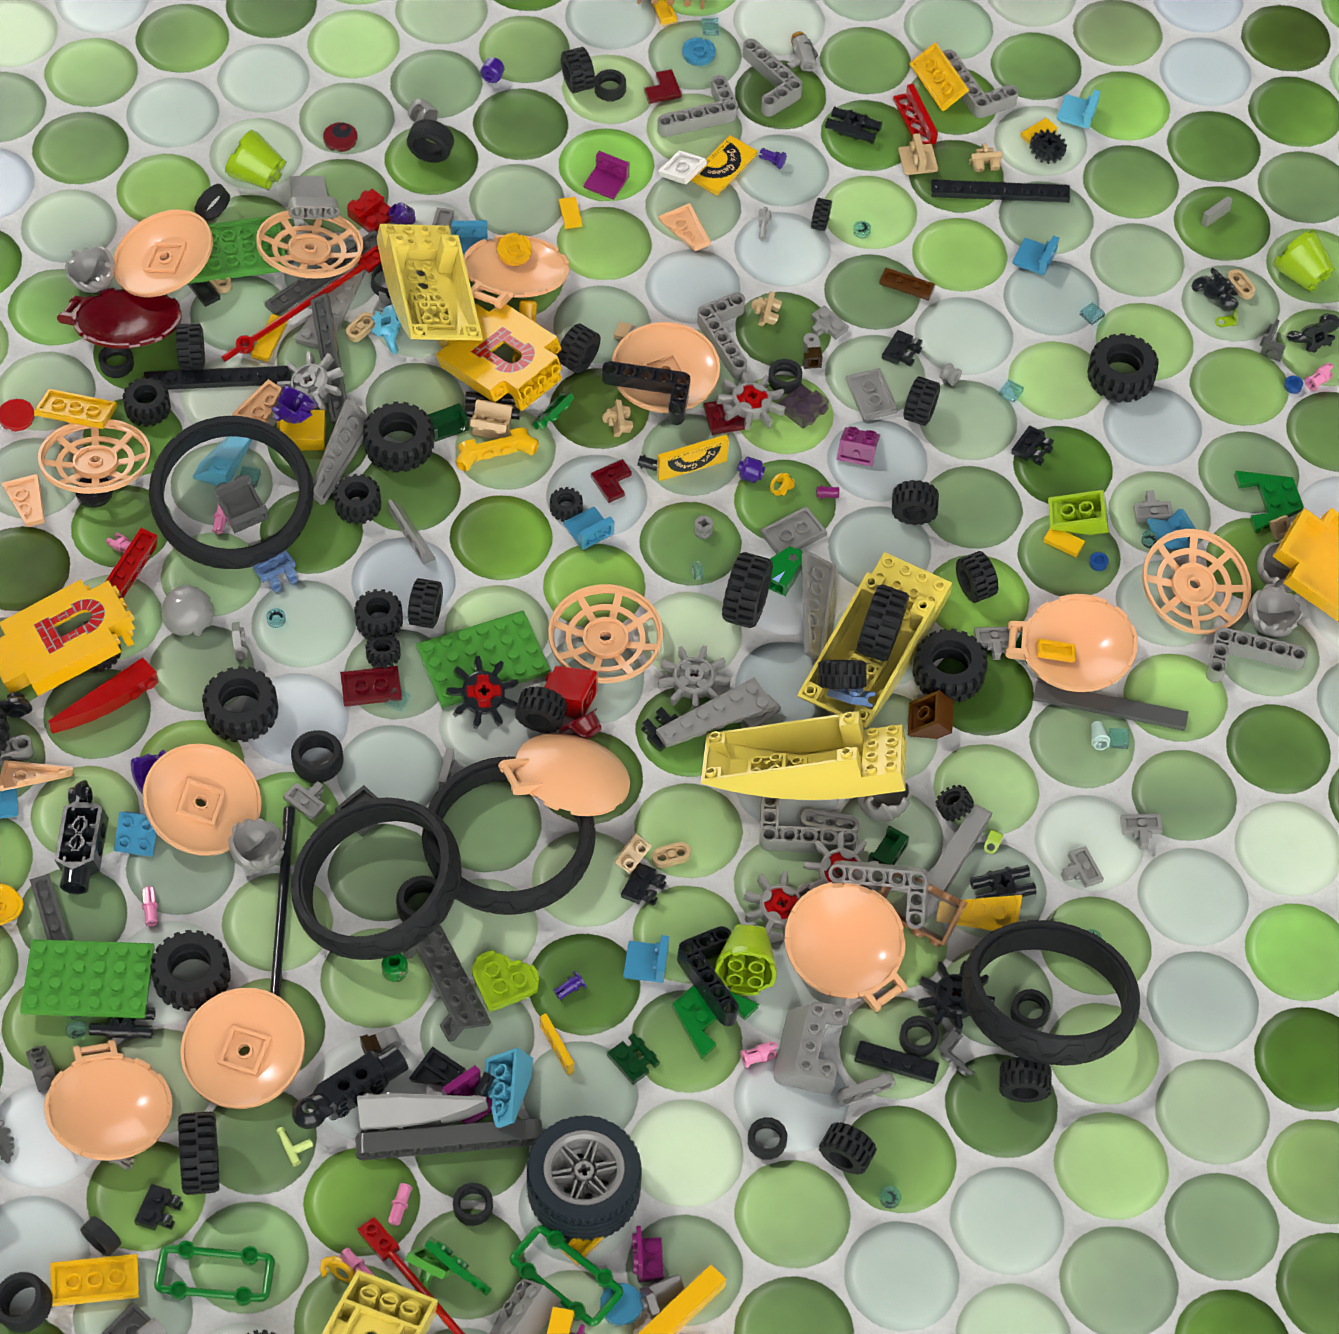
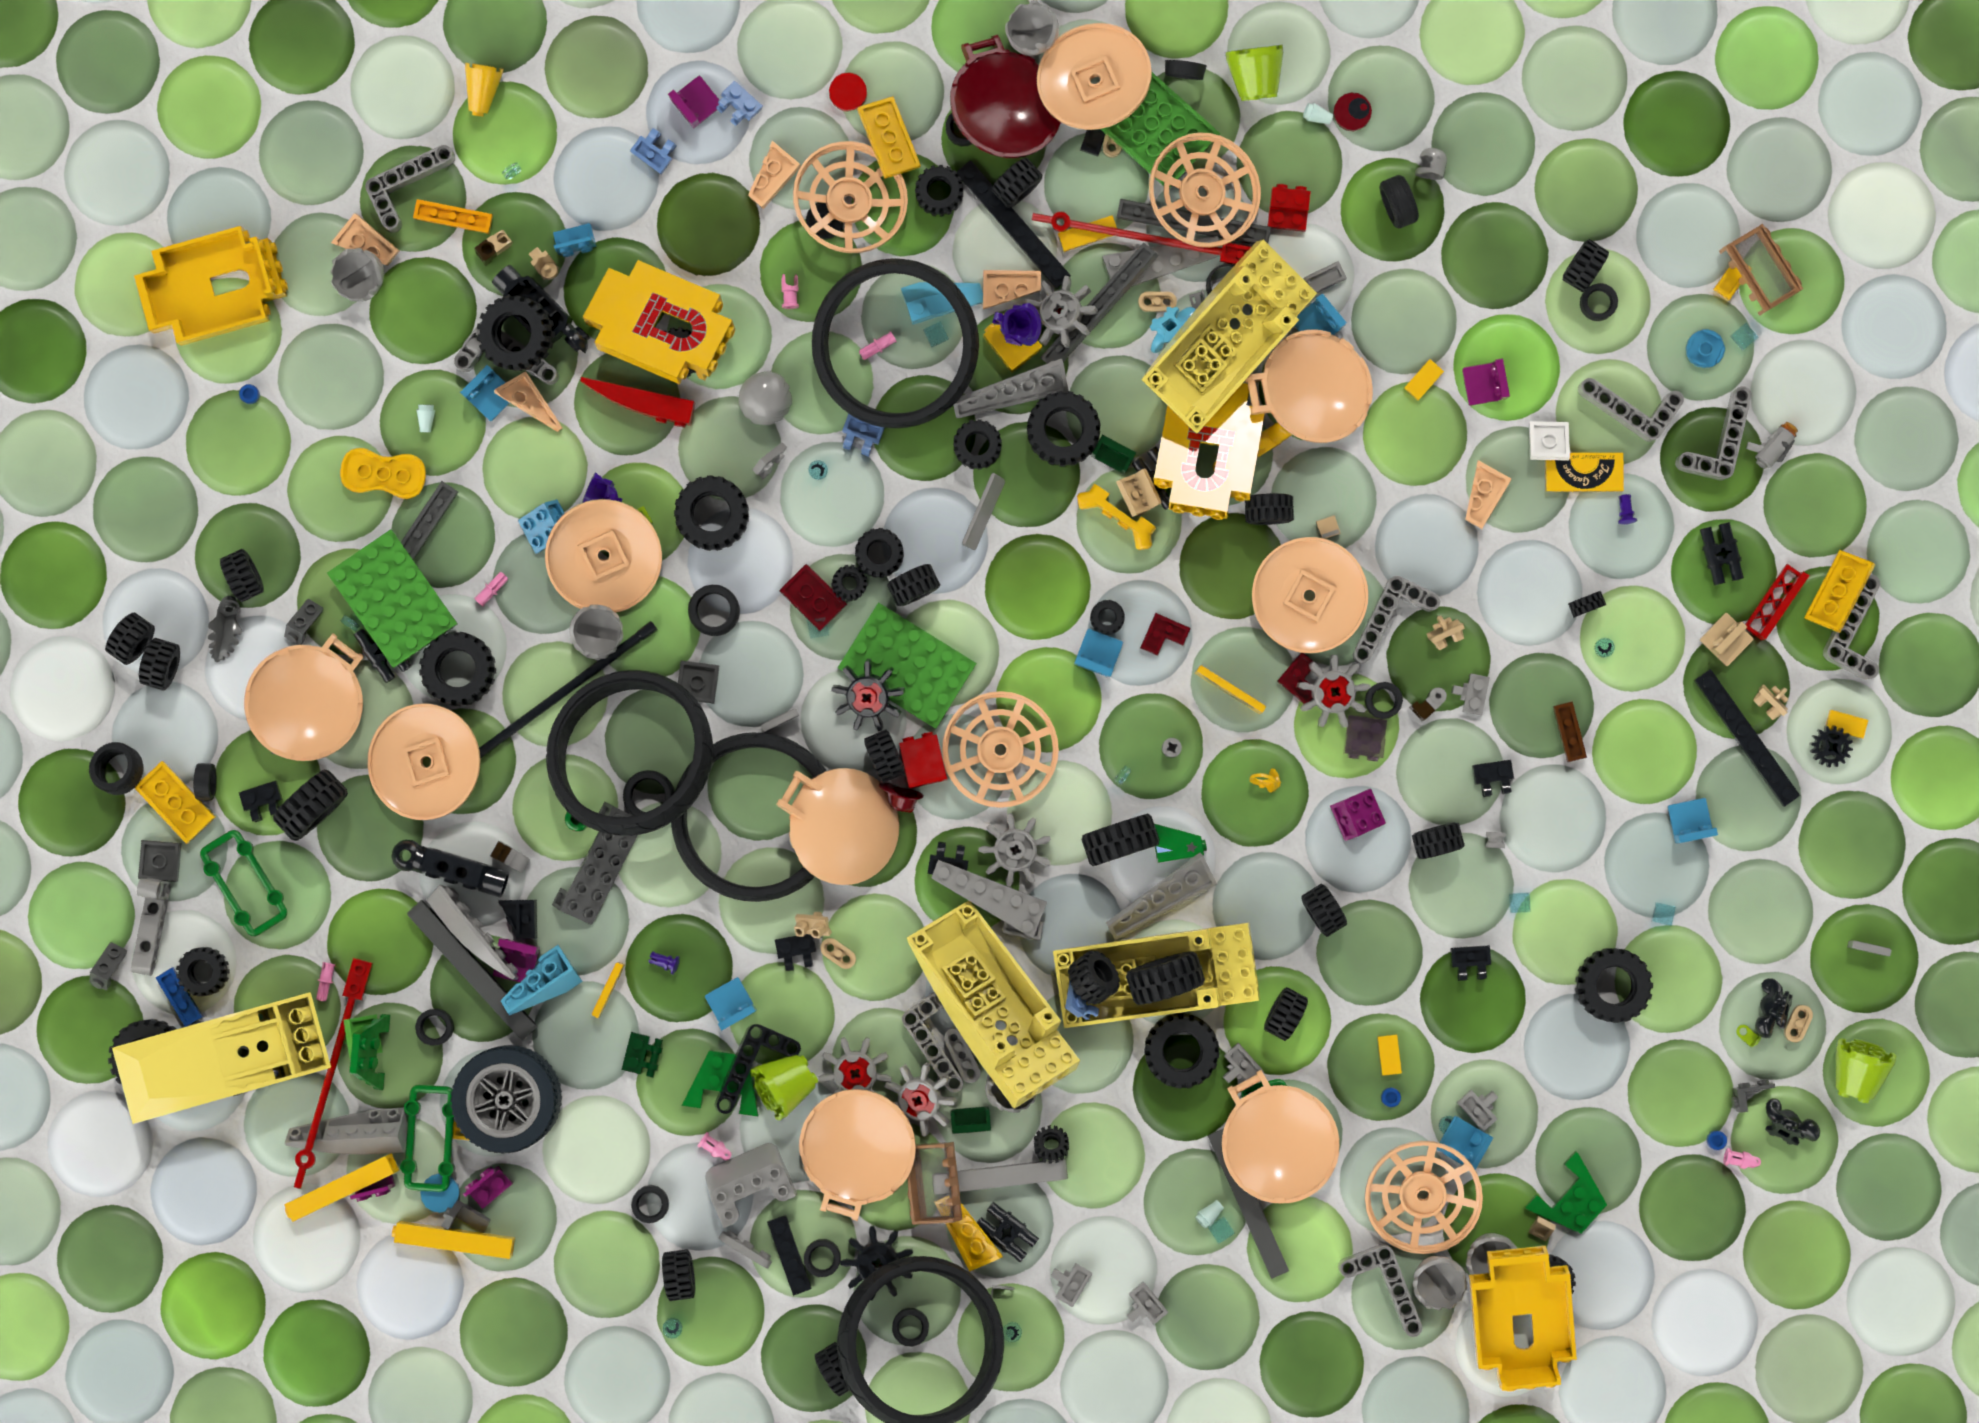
camera: 55 degrees right, 30 degrees up
black brick [54,780,109,894] -> none
red fence [105,528,158,599] -> none
dark grey panel [214,474,269,534] -> none
yellowish green piece [276,1127,313,1166] -> none
light grey hinge [283,781,326,821] -> none
light grey piece [287,176,340,219] -> none
yellow piece [319,1255,355,1283] -> none
bright pink axle [388,1183,412,1226] -> none
dark purple head [389,202,416,225] -> none
lime plate [472,950,539,1013] -> none
black pin [473,1071,496,1097] -> none
dark purple head [480,58,505,83] -> none
yellow tile [497,233,532,266] -> none
green plate [532,393,575,430] -> none
black beam [602,361,691,425] -> none
tan hips [602,400,633,437] -> none
black pin [637,454,657,471] -> none
dark red tile [644,69,682,104] -> none
dark purple head [737,456,765,483] -> none
light grey plate [758,207,772,240] -> none
light grey tile [760,506,827,554] -> none
magenta pin [816,485,840,499] -> none
light grey beam [828,860,929,929] -> none
light grey tile [846,368,898,421] -> none
reddish brown slope [907,690,954,739] -> none
dark grey bracket [938,1029,975,1076] -> none
lime piece [984,829,1004,854] -> none
yellow tile [1036,638,1076,663] -> none
lime slope [1048,490,1109,535] -> none
medium azure bracket [1057,90,1101,129] -> none
none -> light aqua cone [1303,103,1333,125]

